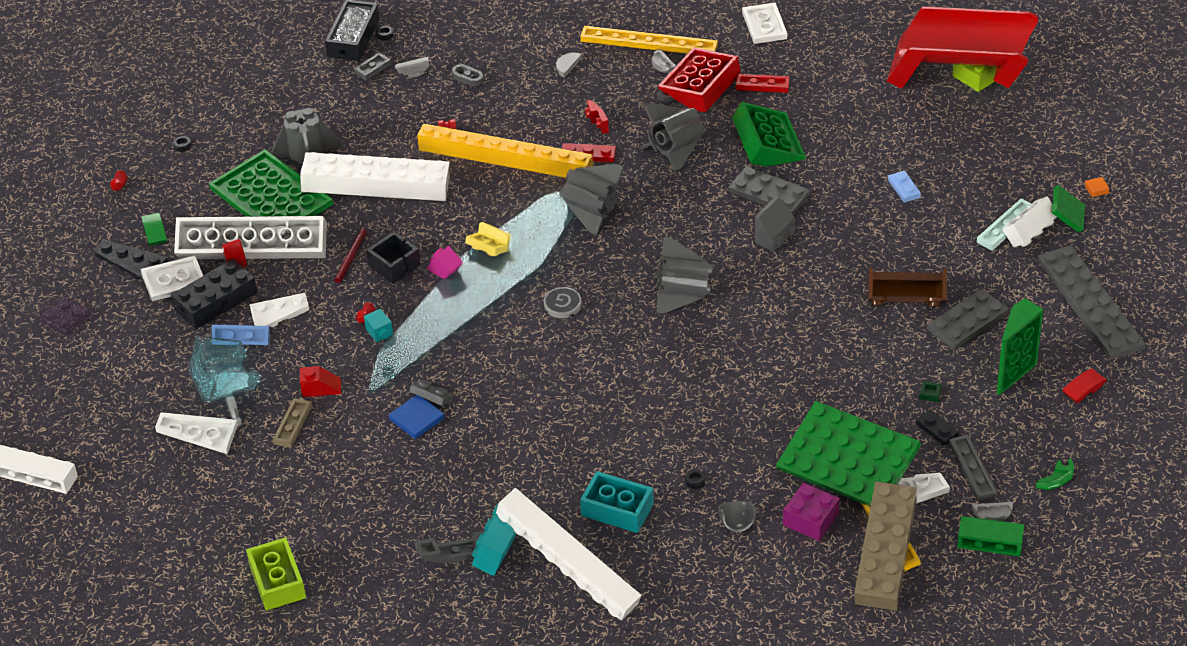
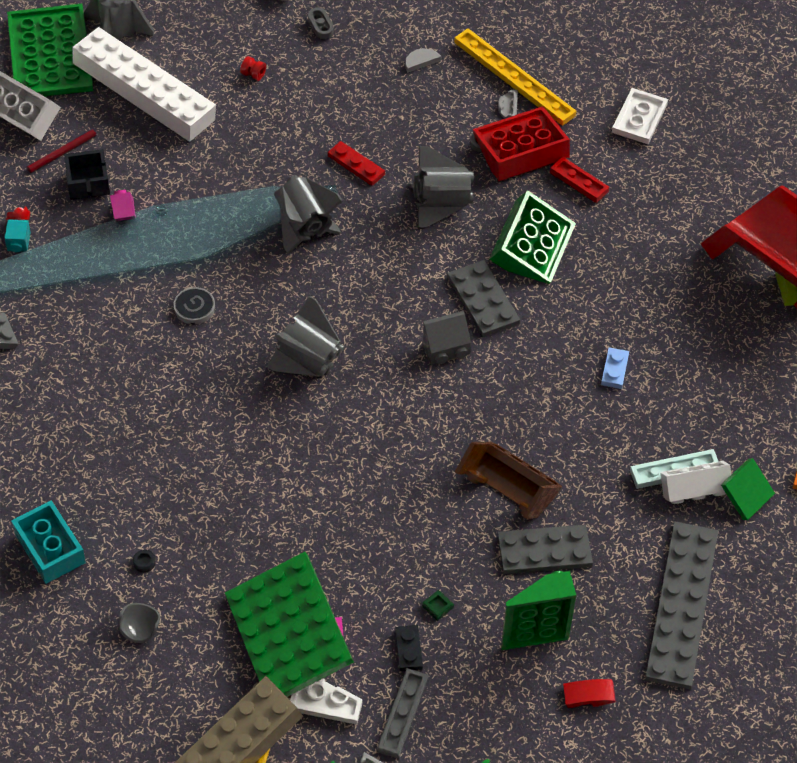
camera: 30 degrees right, 10 degrees up
yellow brick [417,124,593,178] -> none
light yellow bracket [465,222,510,256] -> none
red slope [585,100,609,134] -> none
magenta brick [783,483,840,541] -> none

